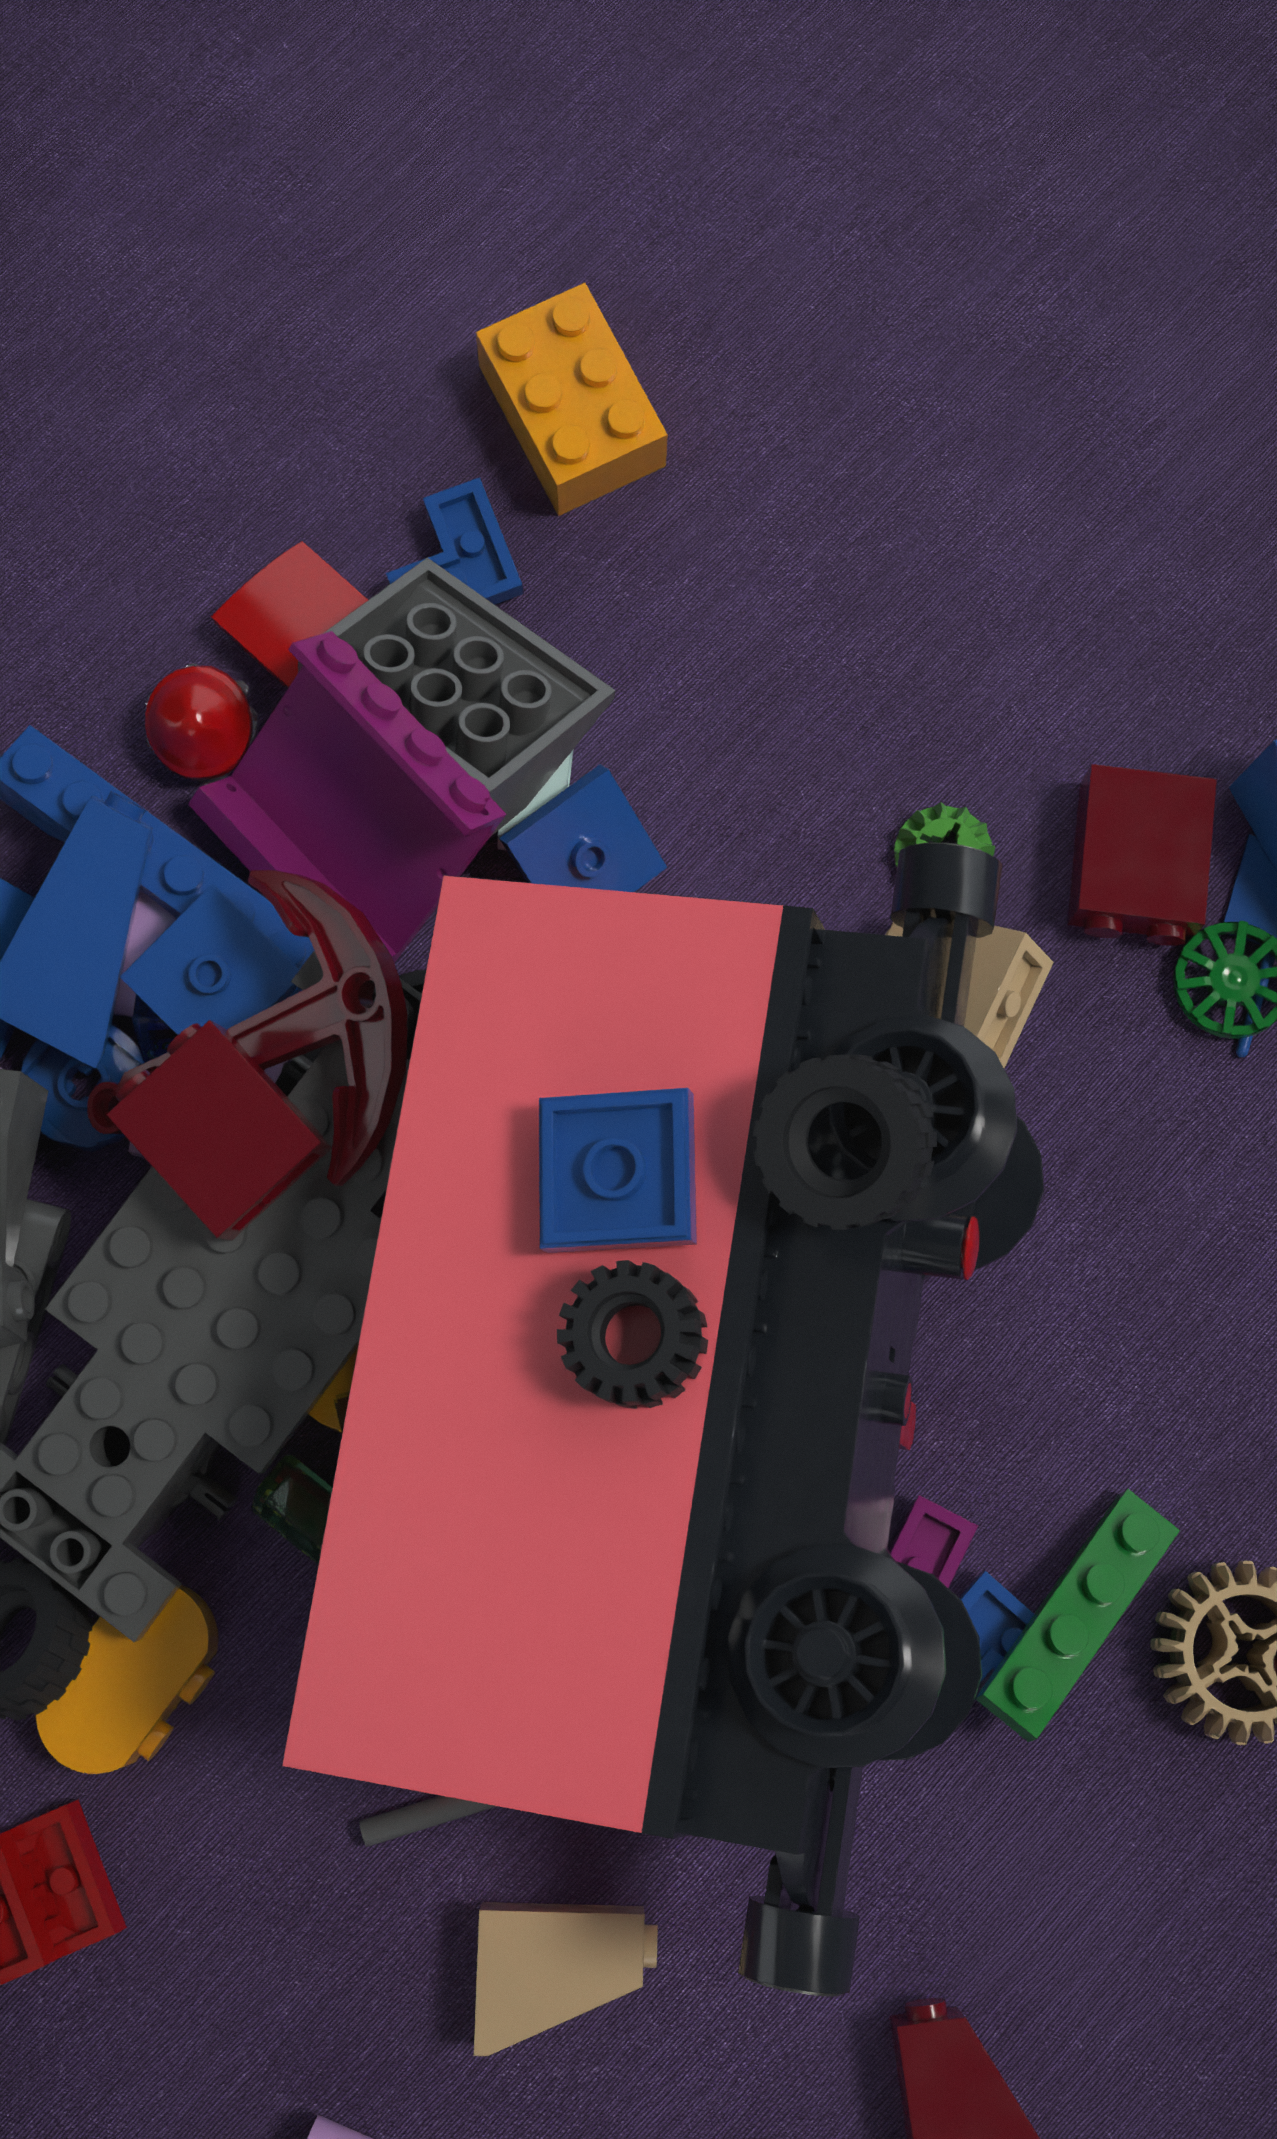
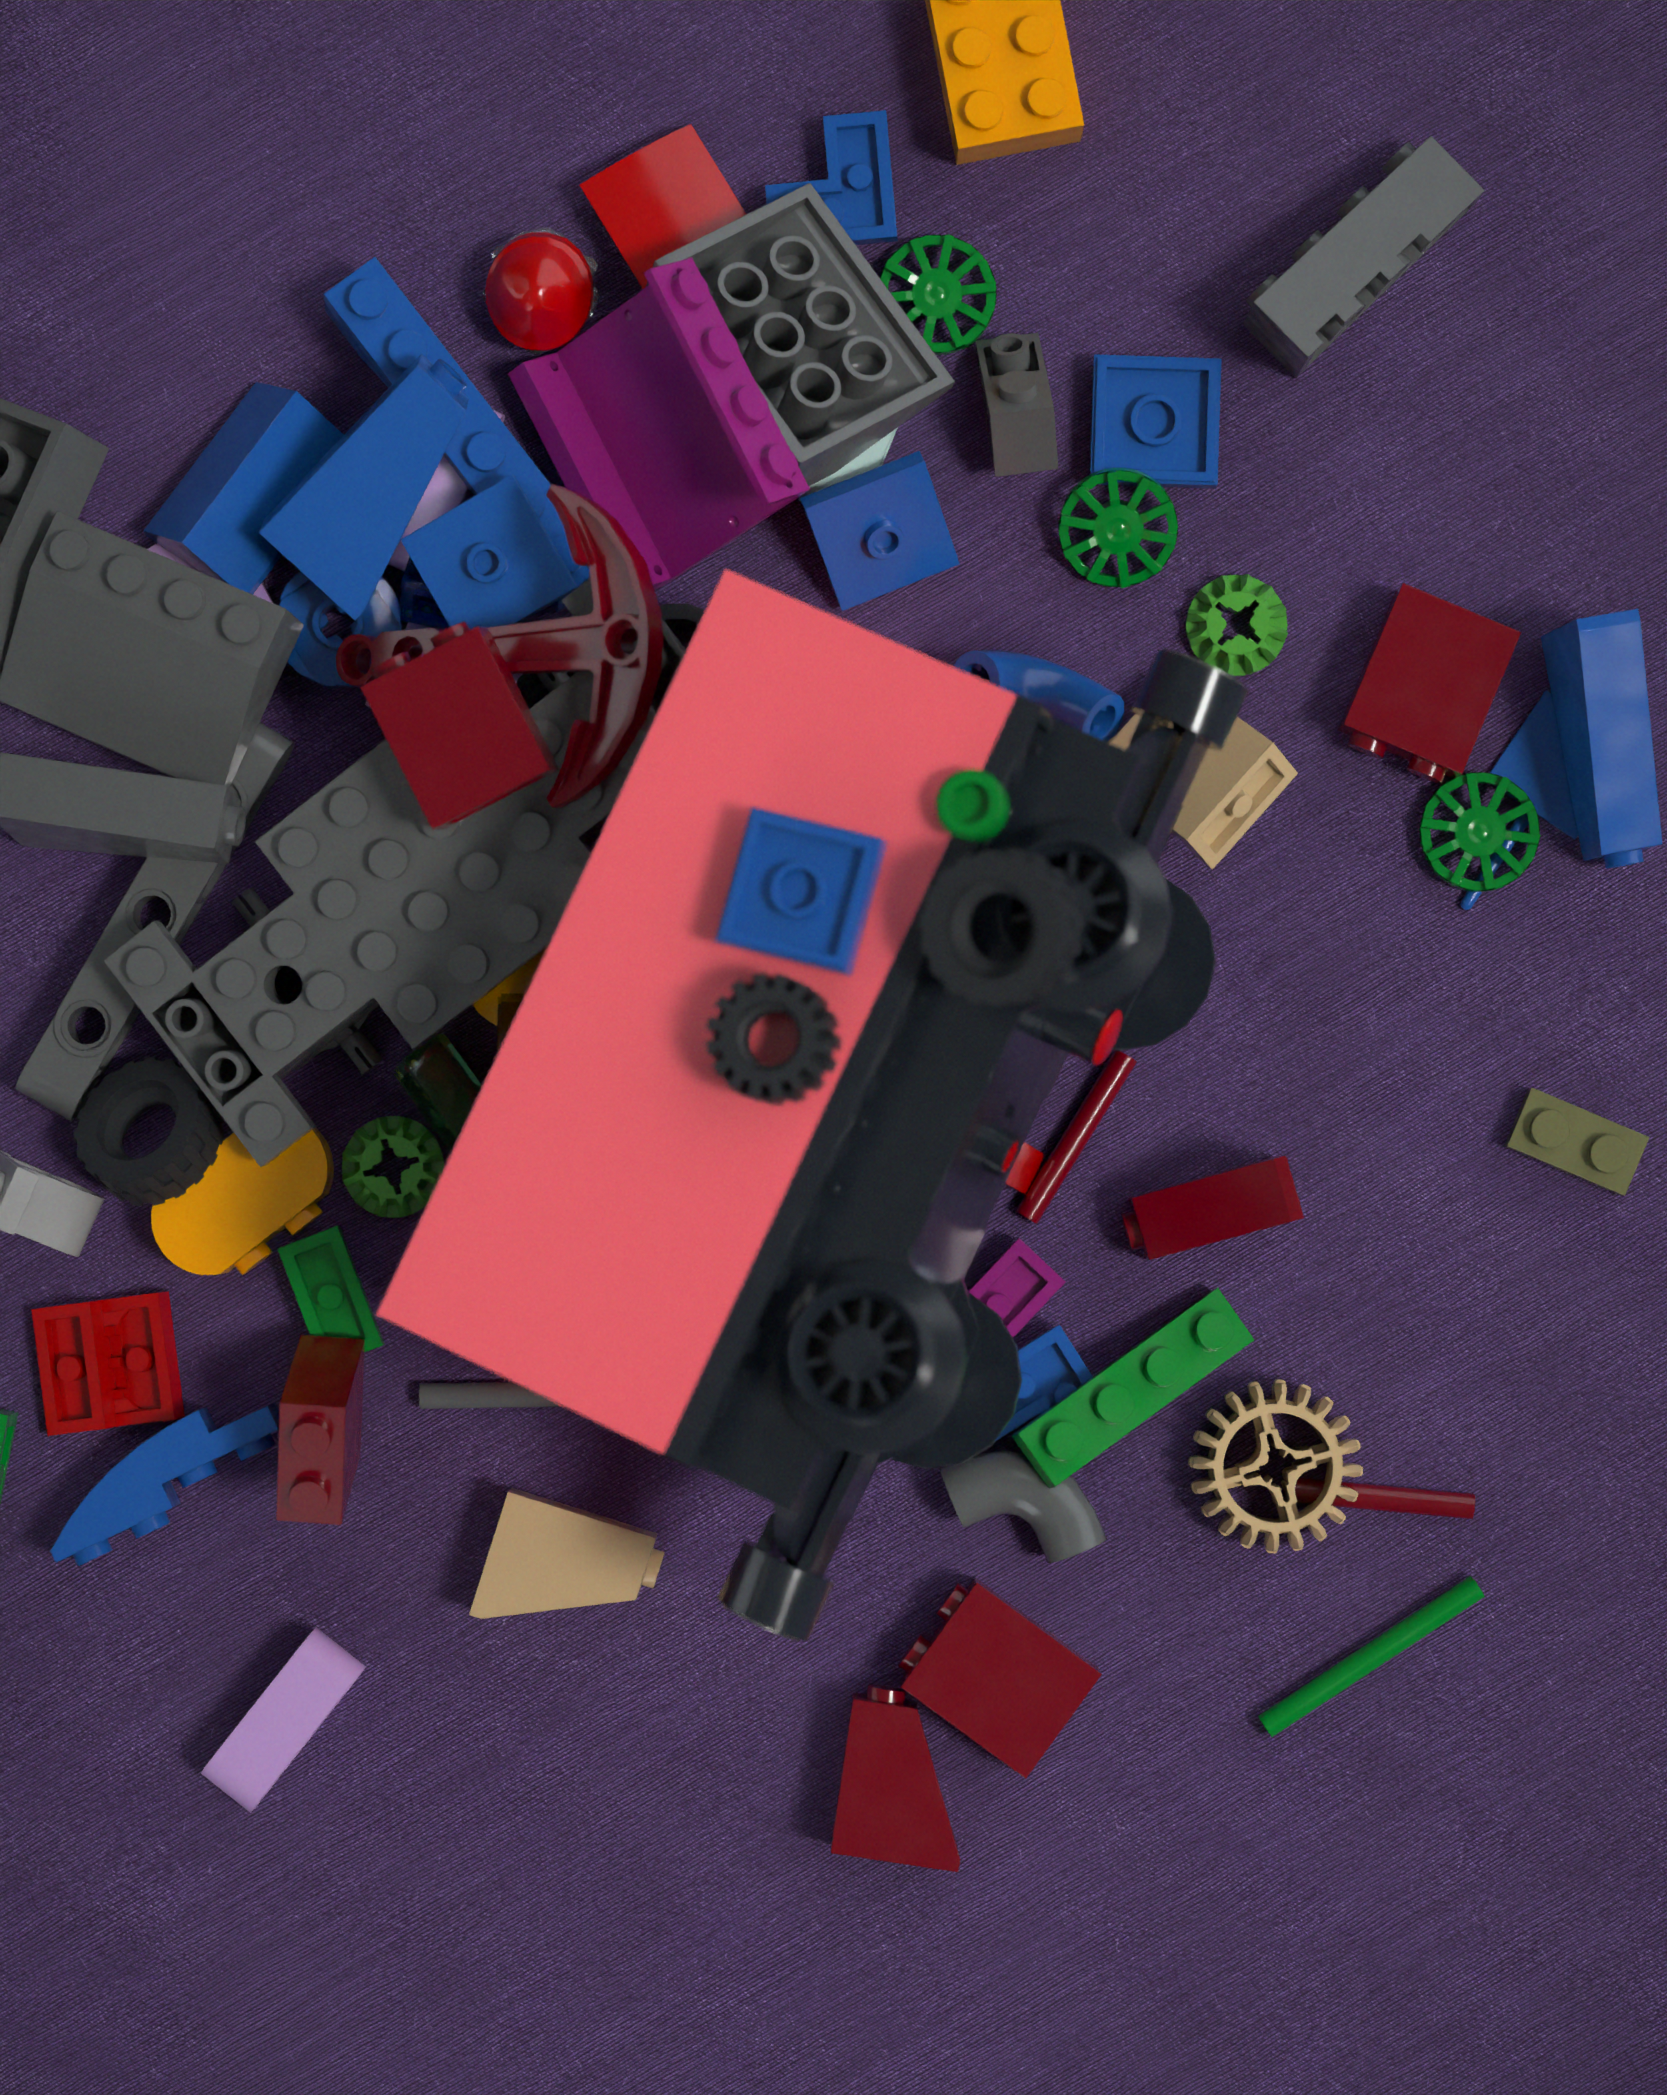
camera: 20 degrees right, 10 degrees up
none -> blue slope [50,1403,280,1566]
none -> dark red brick [276,1335,365,1525]
none -> green plate [278,1226,385,1353]
none -> bright green gear [342,1116,444,1218]
none -> green wheel [880,235,997,355]
none -> dark red brick [898,1578,1102,1779]
none -> green tile [936,769,1009,842]
none -> dark grey cylinder [940,1450,1107,1563]
none -> dark grey slope [976,333,1058,477]
none -> dark red bar [1016,1050,1137,1224]
none -> green wheel [1058,468,1178,589]
none -> blue plate [1089,354,1222,489]
none -> dark red slope [1121,1155,1304,1260]
none -> dark grey wedge [1243,136,1485,378]

